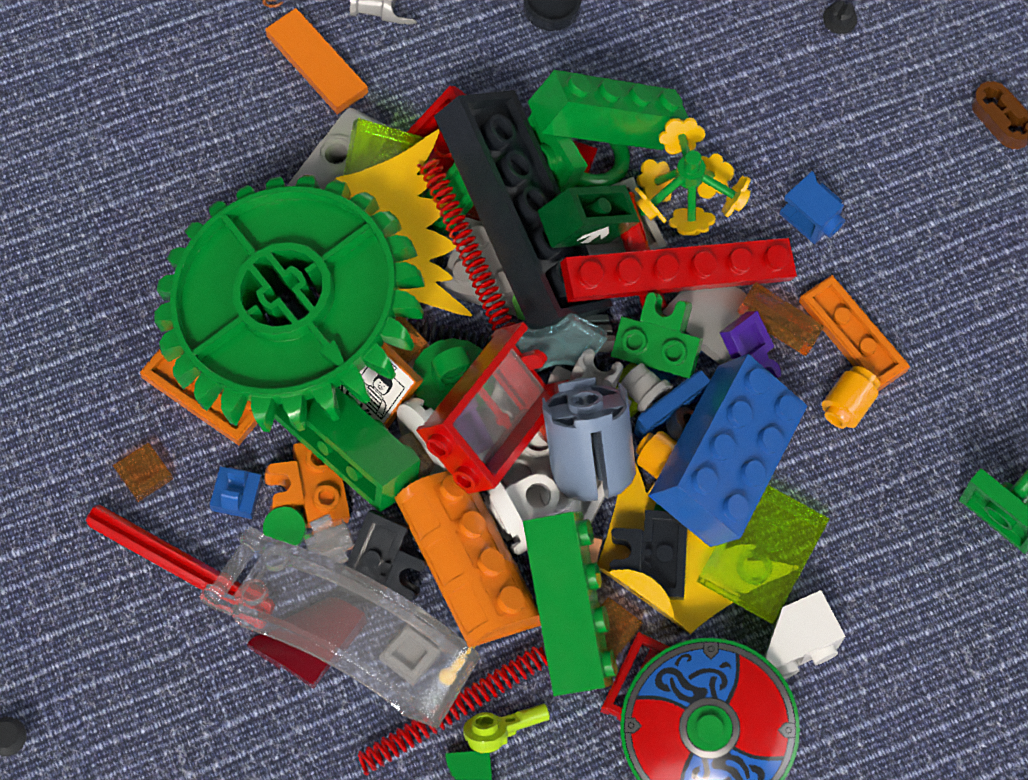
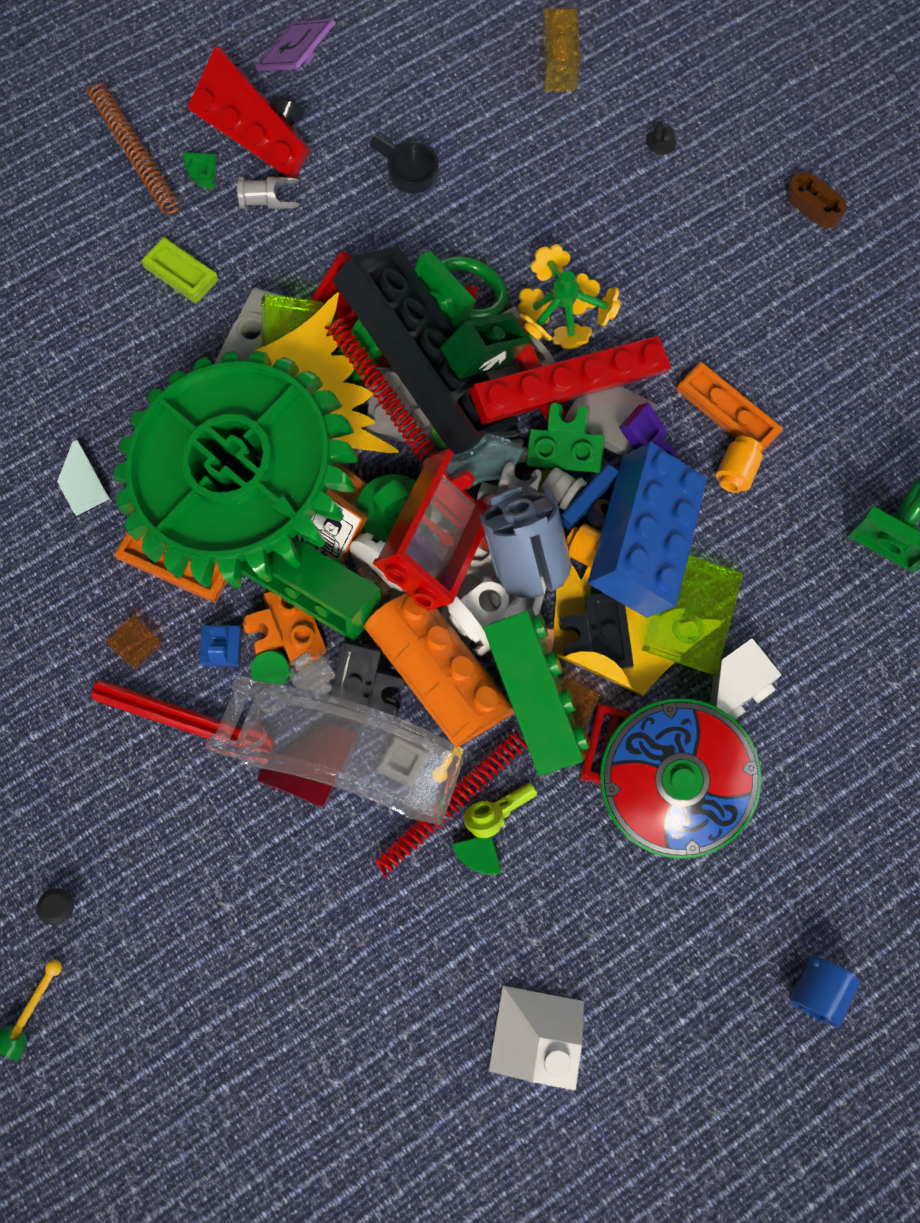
camera: 10 degrees left, 5 degrees up
orange tile [265,8,368,115] -> none
green brick [528,70,689,150] -> none
clear orange tile [736,282,824,356] -> none
blue window [780,171,845,245] -> none
none -> light aqua tile [57,440,110,516]
none -> lime tile [141,237,218,304]

